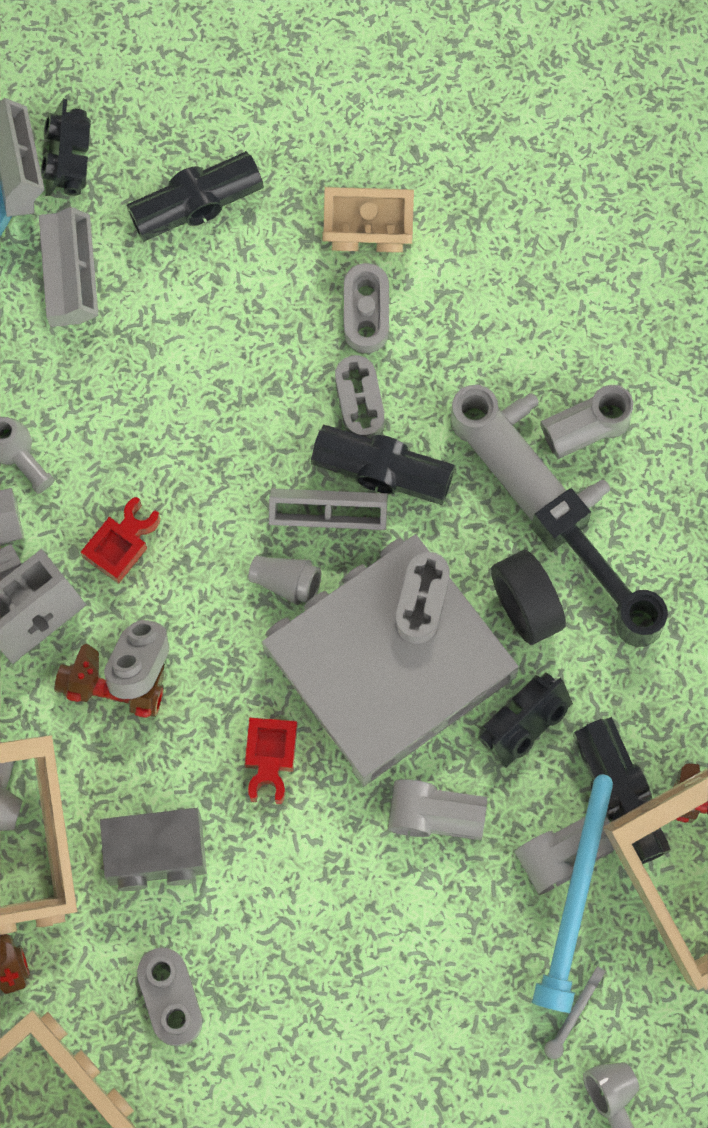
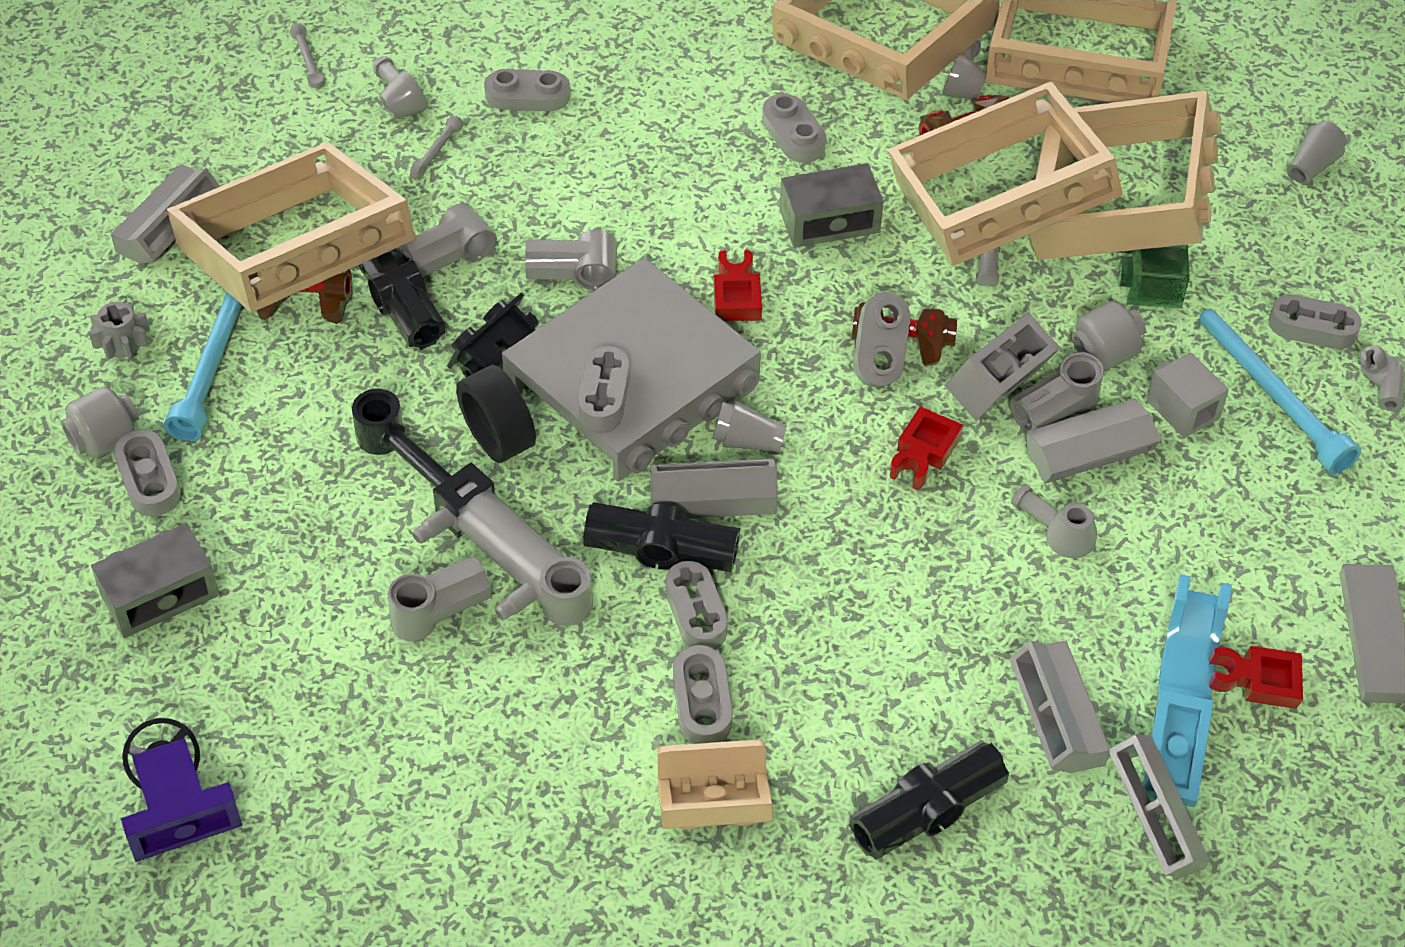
camera: 170 degrees right, 20 degrees down
black hinge [41,98,91,196] -> none
medium azure piece [532,774,613,1013] -> none
none -> light grey plate [484,69,571,111]

